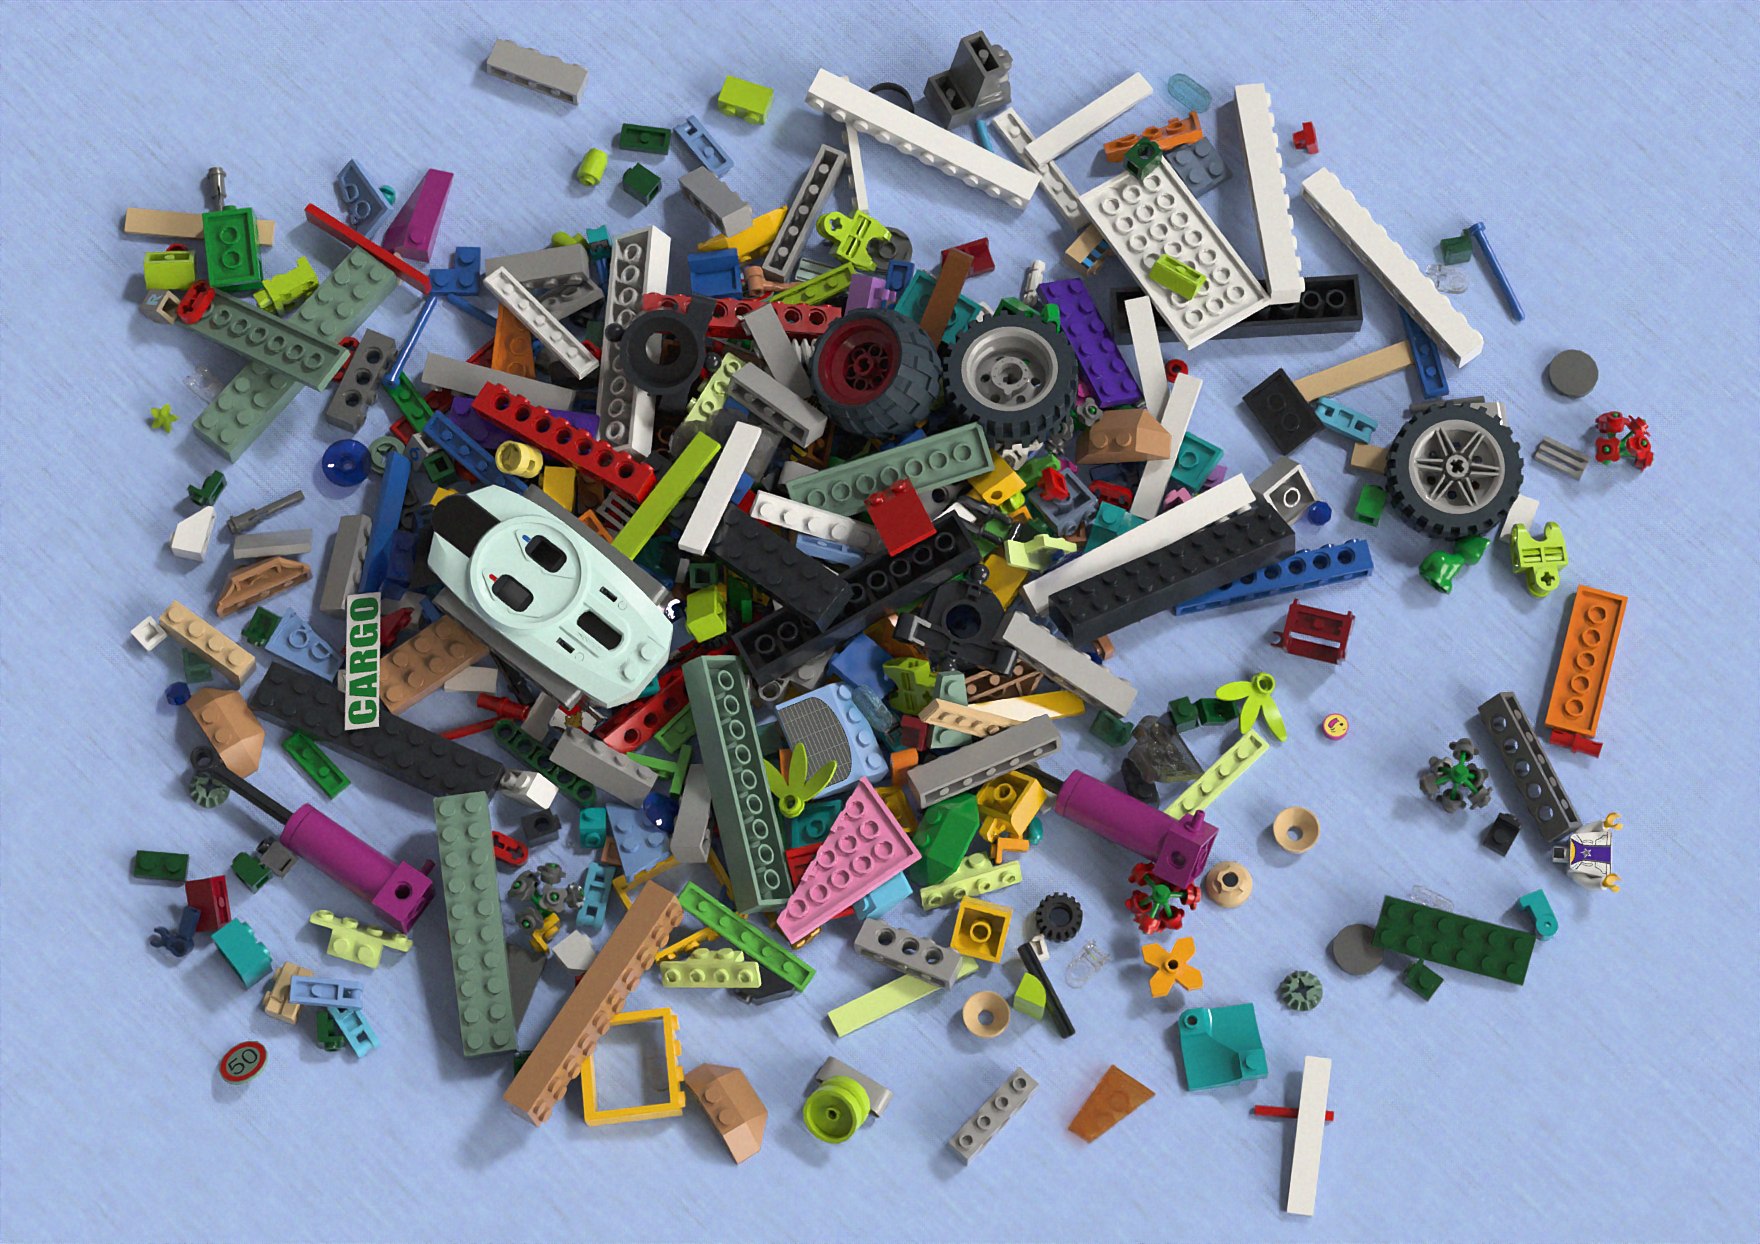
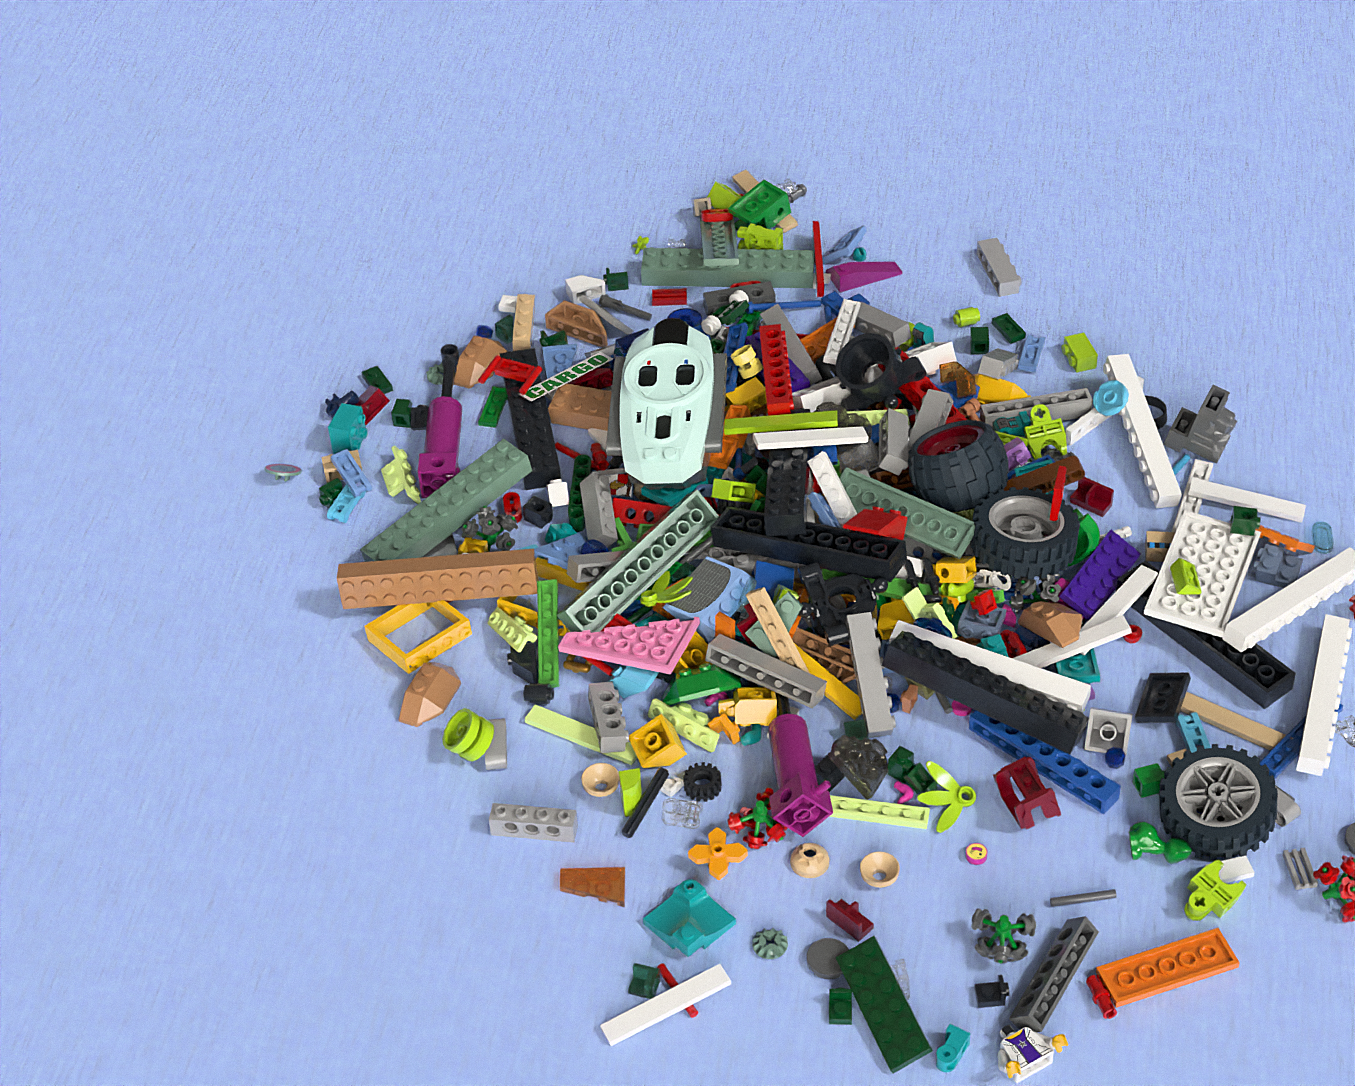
camera: 60 degrees right, 25 degrees down
none -> red plate [478,355,542,395]
none -> black brick [523,683,554,704]
none -> clear green panel [628,963,660,999]
none -> red tile [652,288,687,306]
none -> plate [701,290,749,335]
none -> clear plate [775,178,798,195]
none -> dark red panel [826,899,874,942]
none -> dark pink animal [894,781,914,804]
none -> clear orange tile [939,361,976,398]
none -> teal leg [993,411,1031,437]
none -> red tile [1049,466,1067,521]
none -> dark grey bar [1050,889,1117,907]
none -> medium azure tile [1093,380,1129,416]

